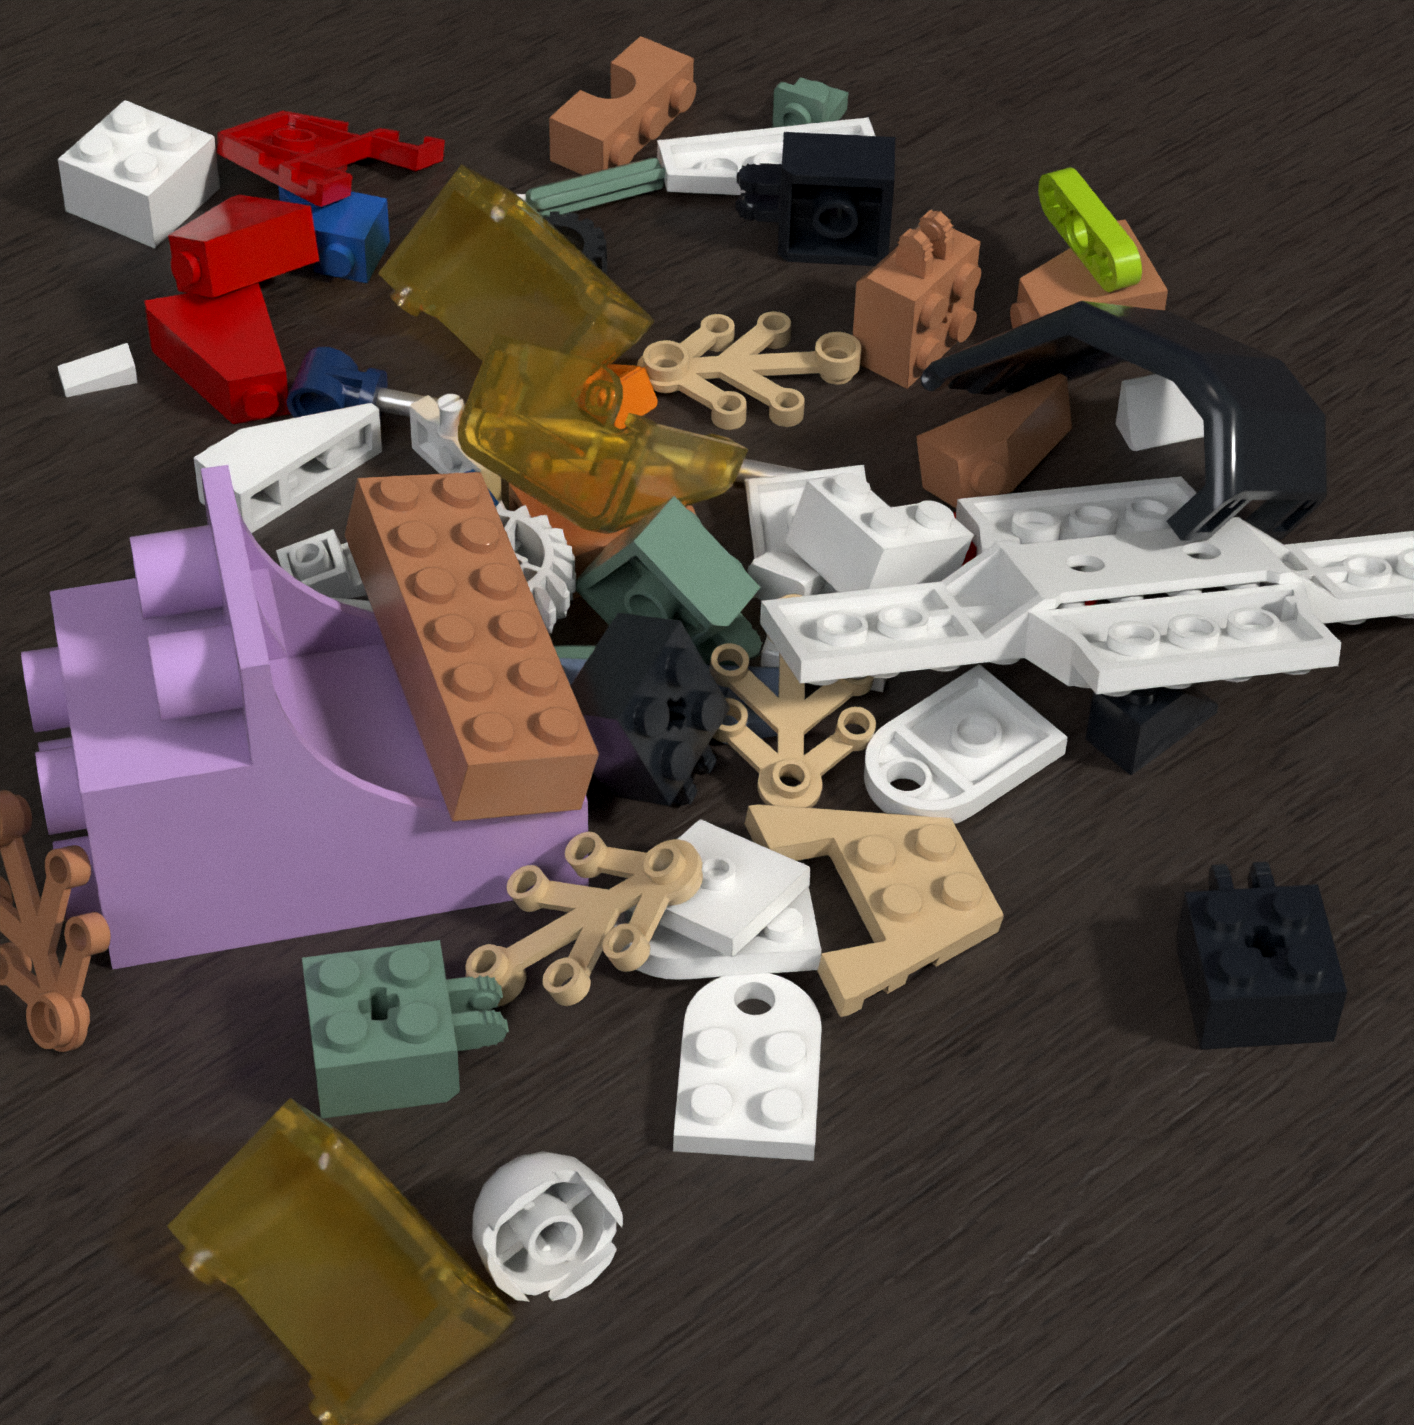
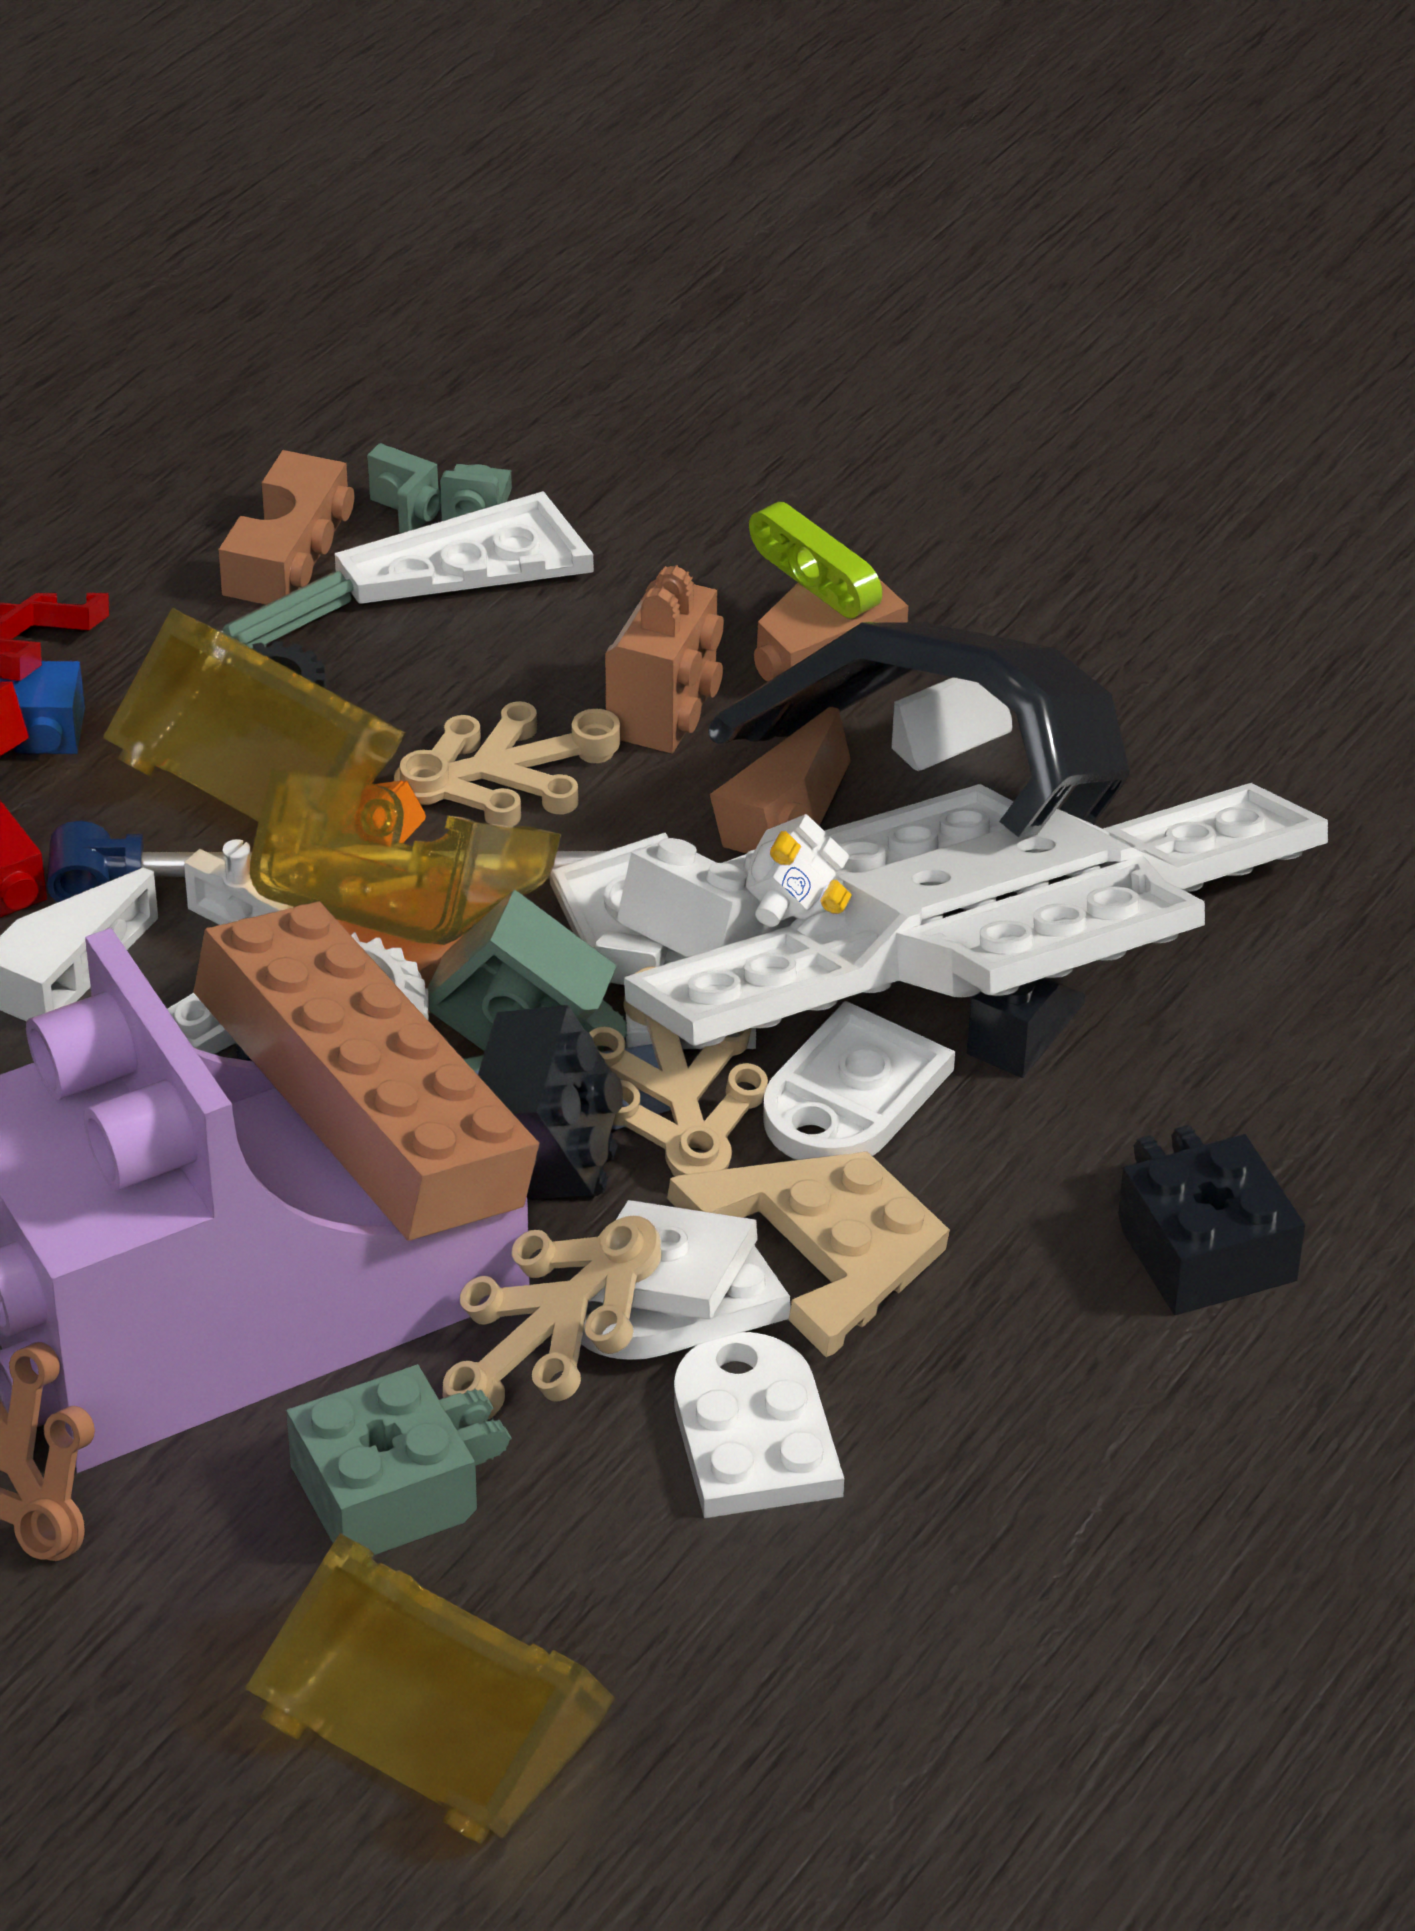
camera: 15 degrees left, 5 degrees down
white cylinder [472,1151,623,1302] -> none
black hinge [735,132,895,266] -> none
none -> sand green bracket [367,443,441,534]
none -> white piece [746,814,852,927]

